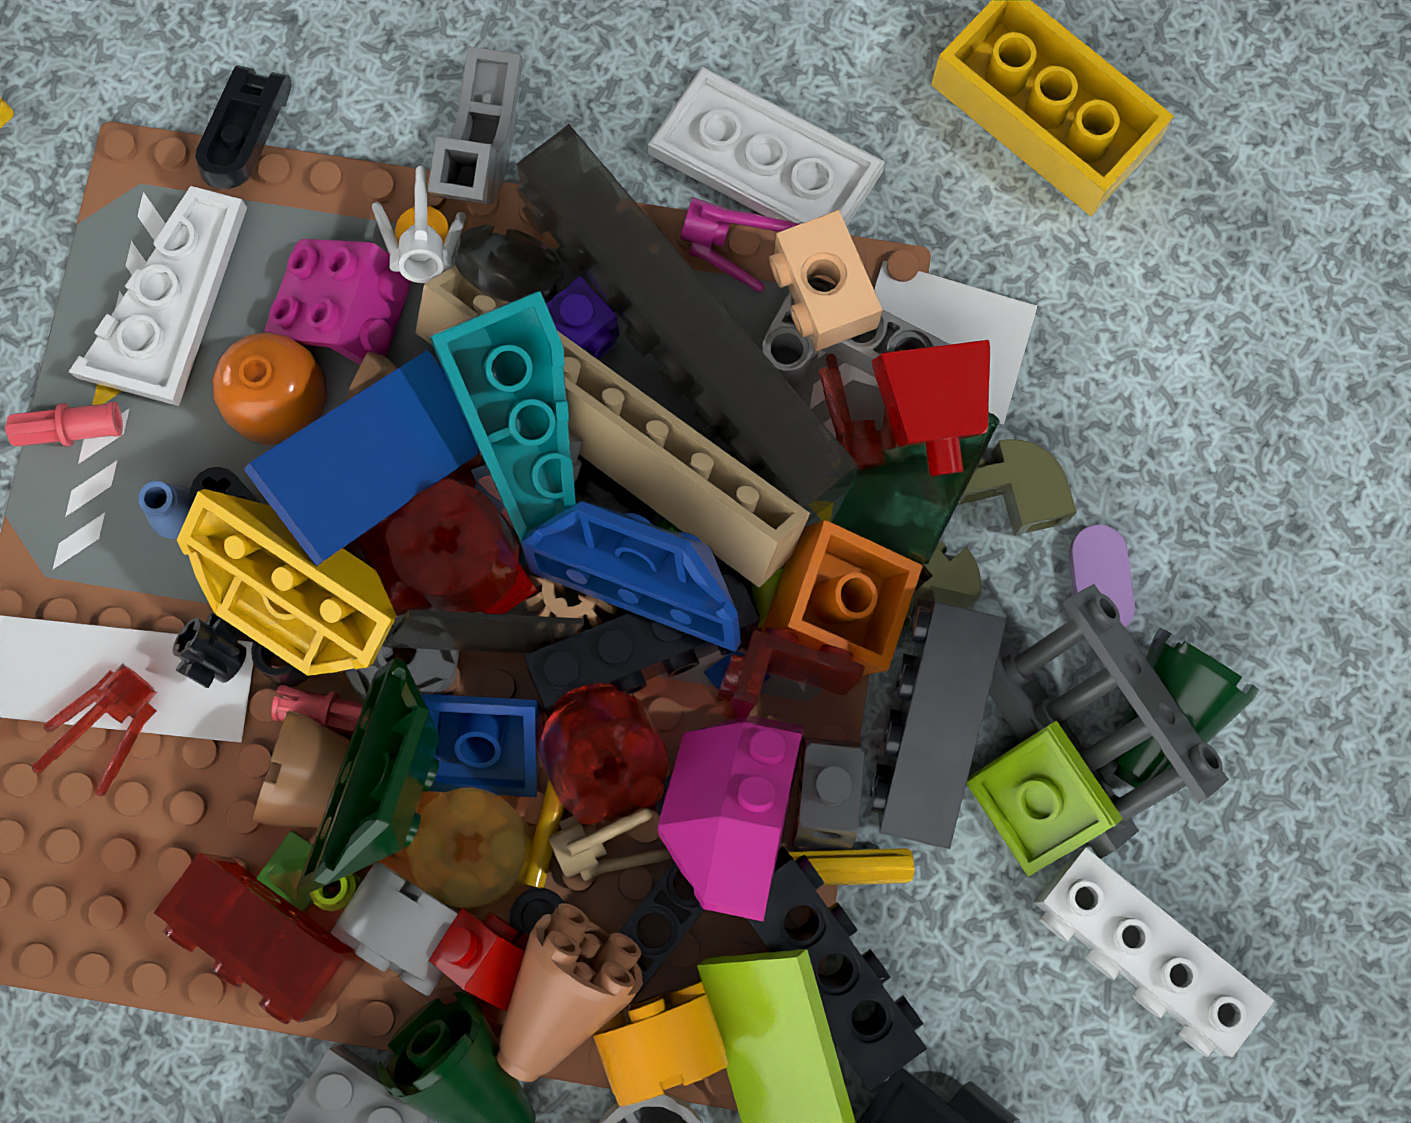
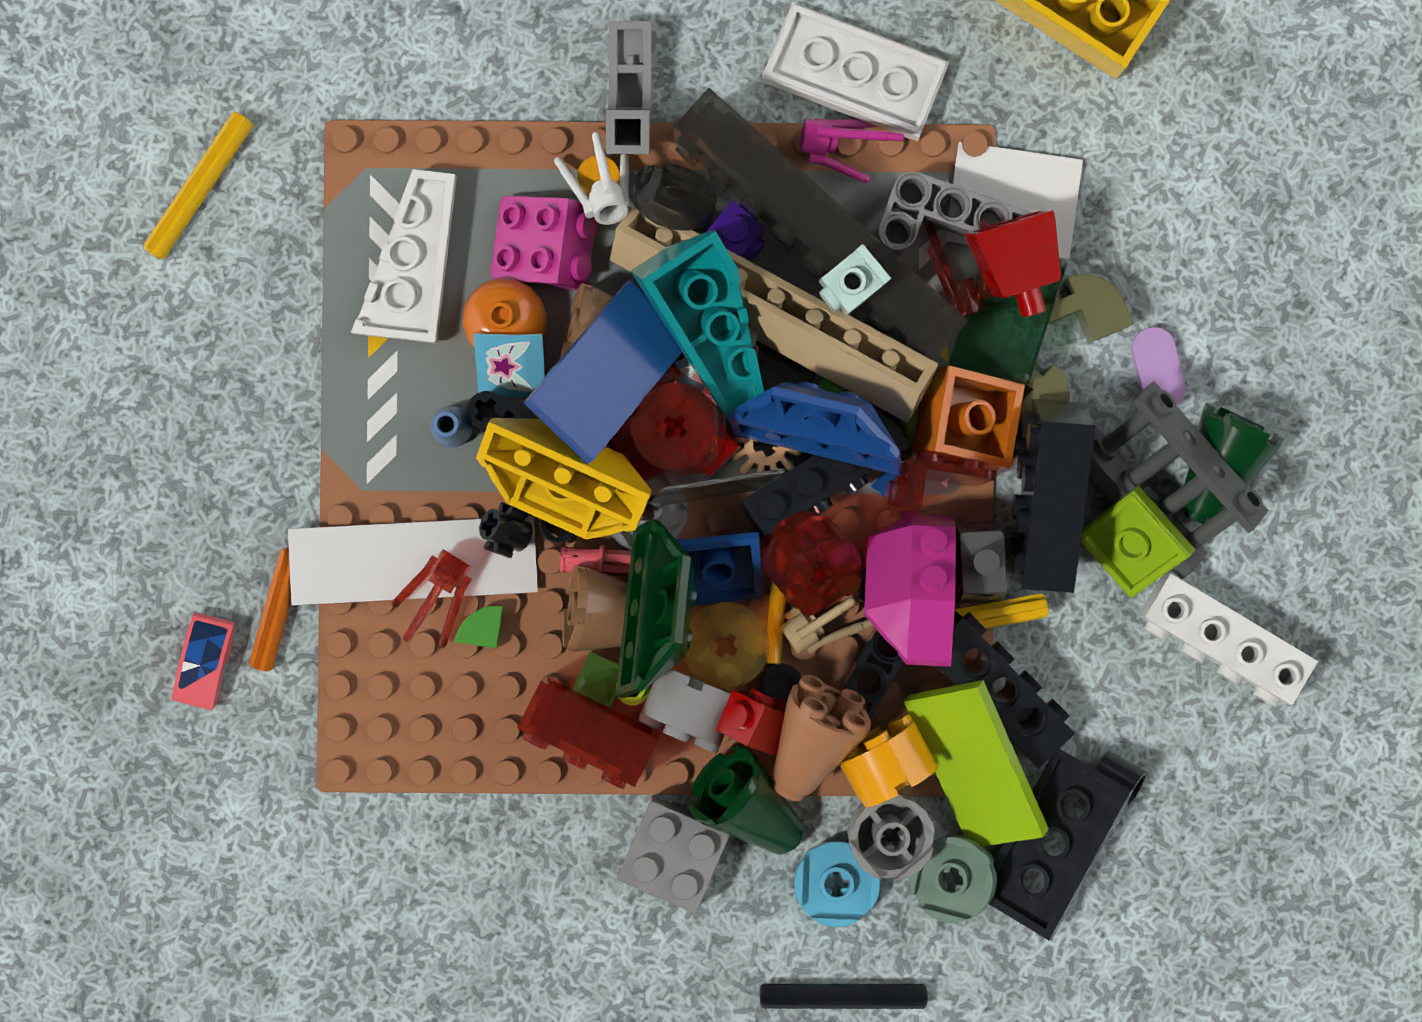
camera: 10 degrees left, 10 degrees up
coral axle [5,401,123,447] -> none
black plate [195,65,292,189] -> none
light nougat brick [769,210,883,351] -> none
none -> bright green tile [454,606,504,648]
none -> medium azure sticker [473,333,545,398]
none -> light aqua brick [819,244,891,316]

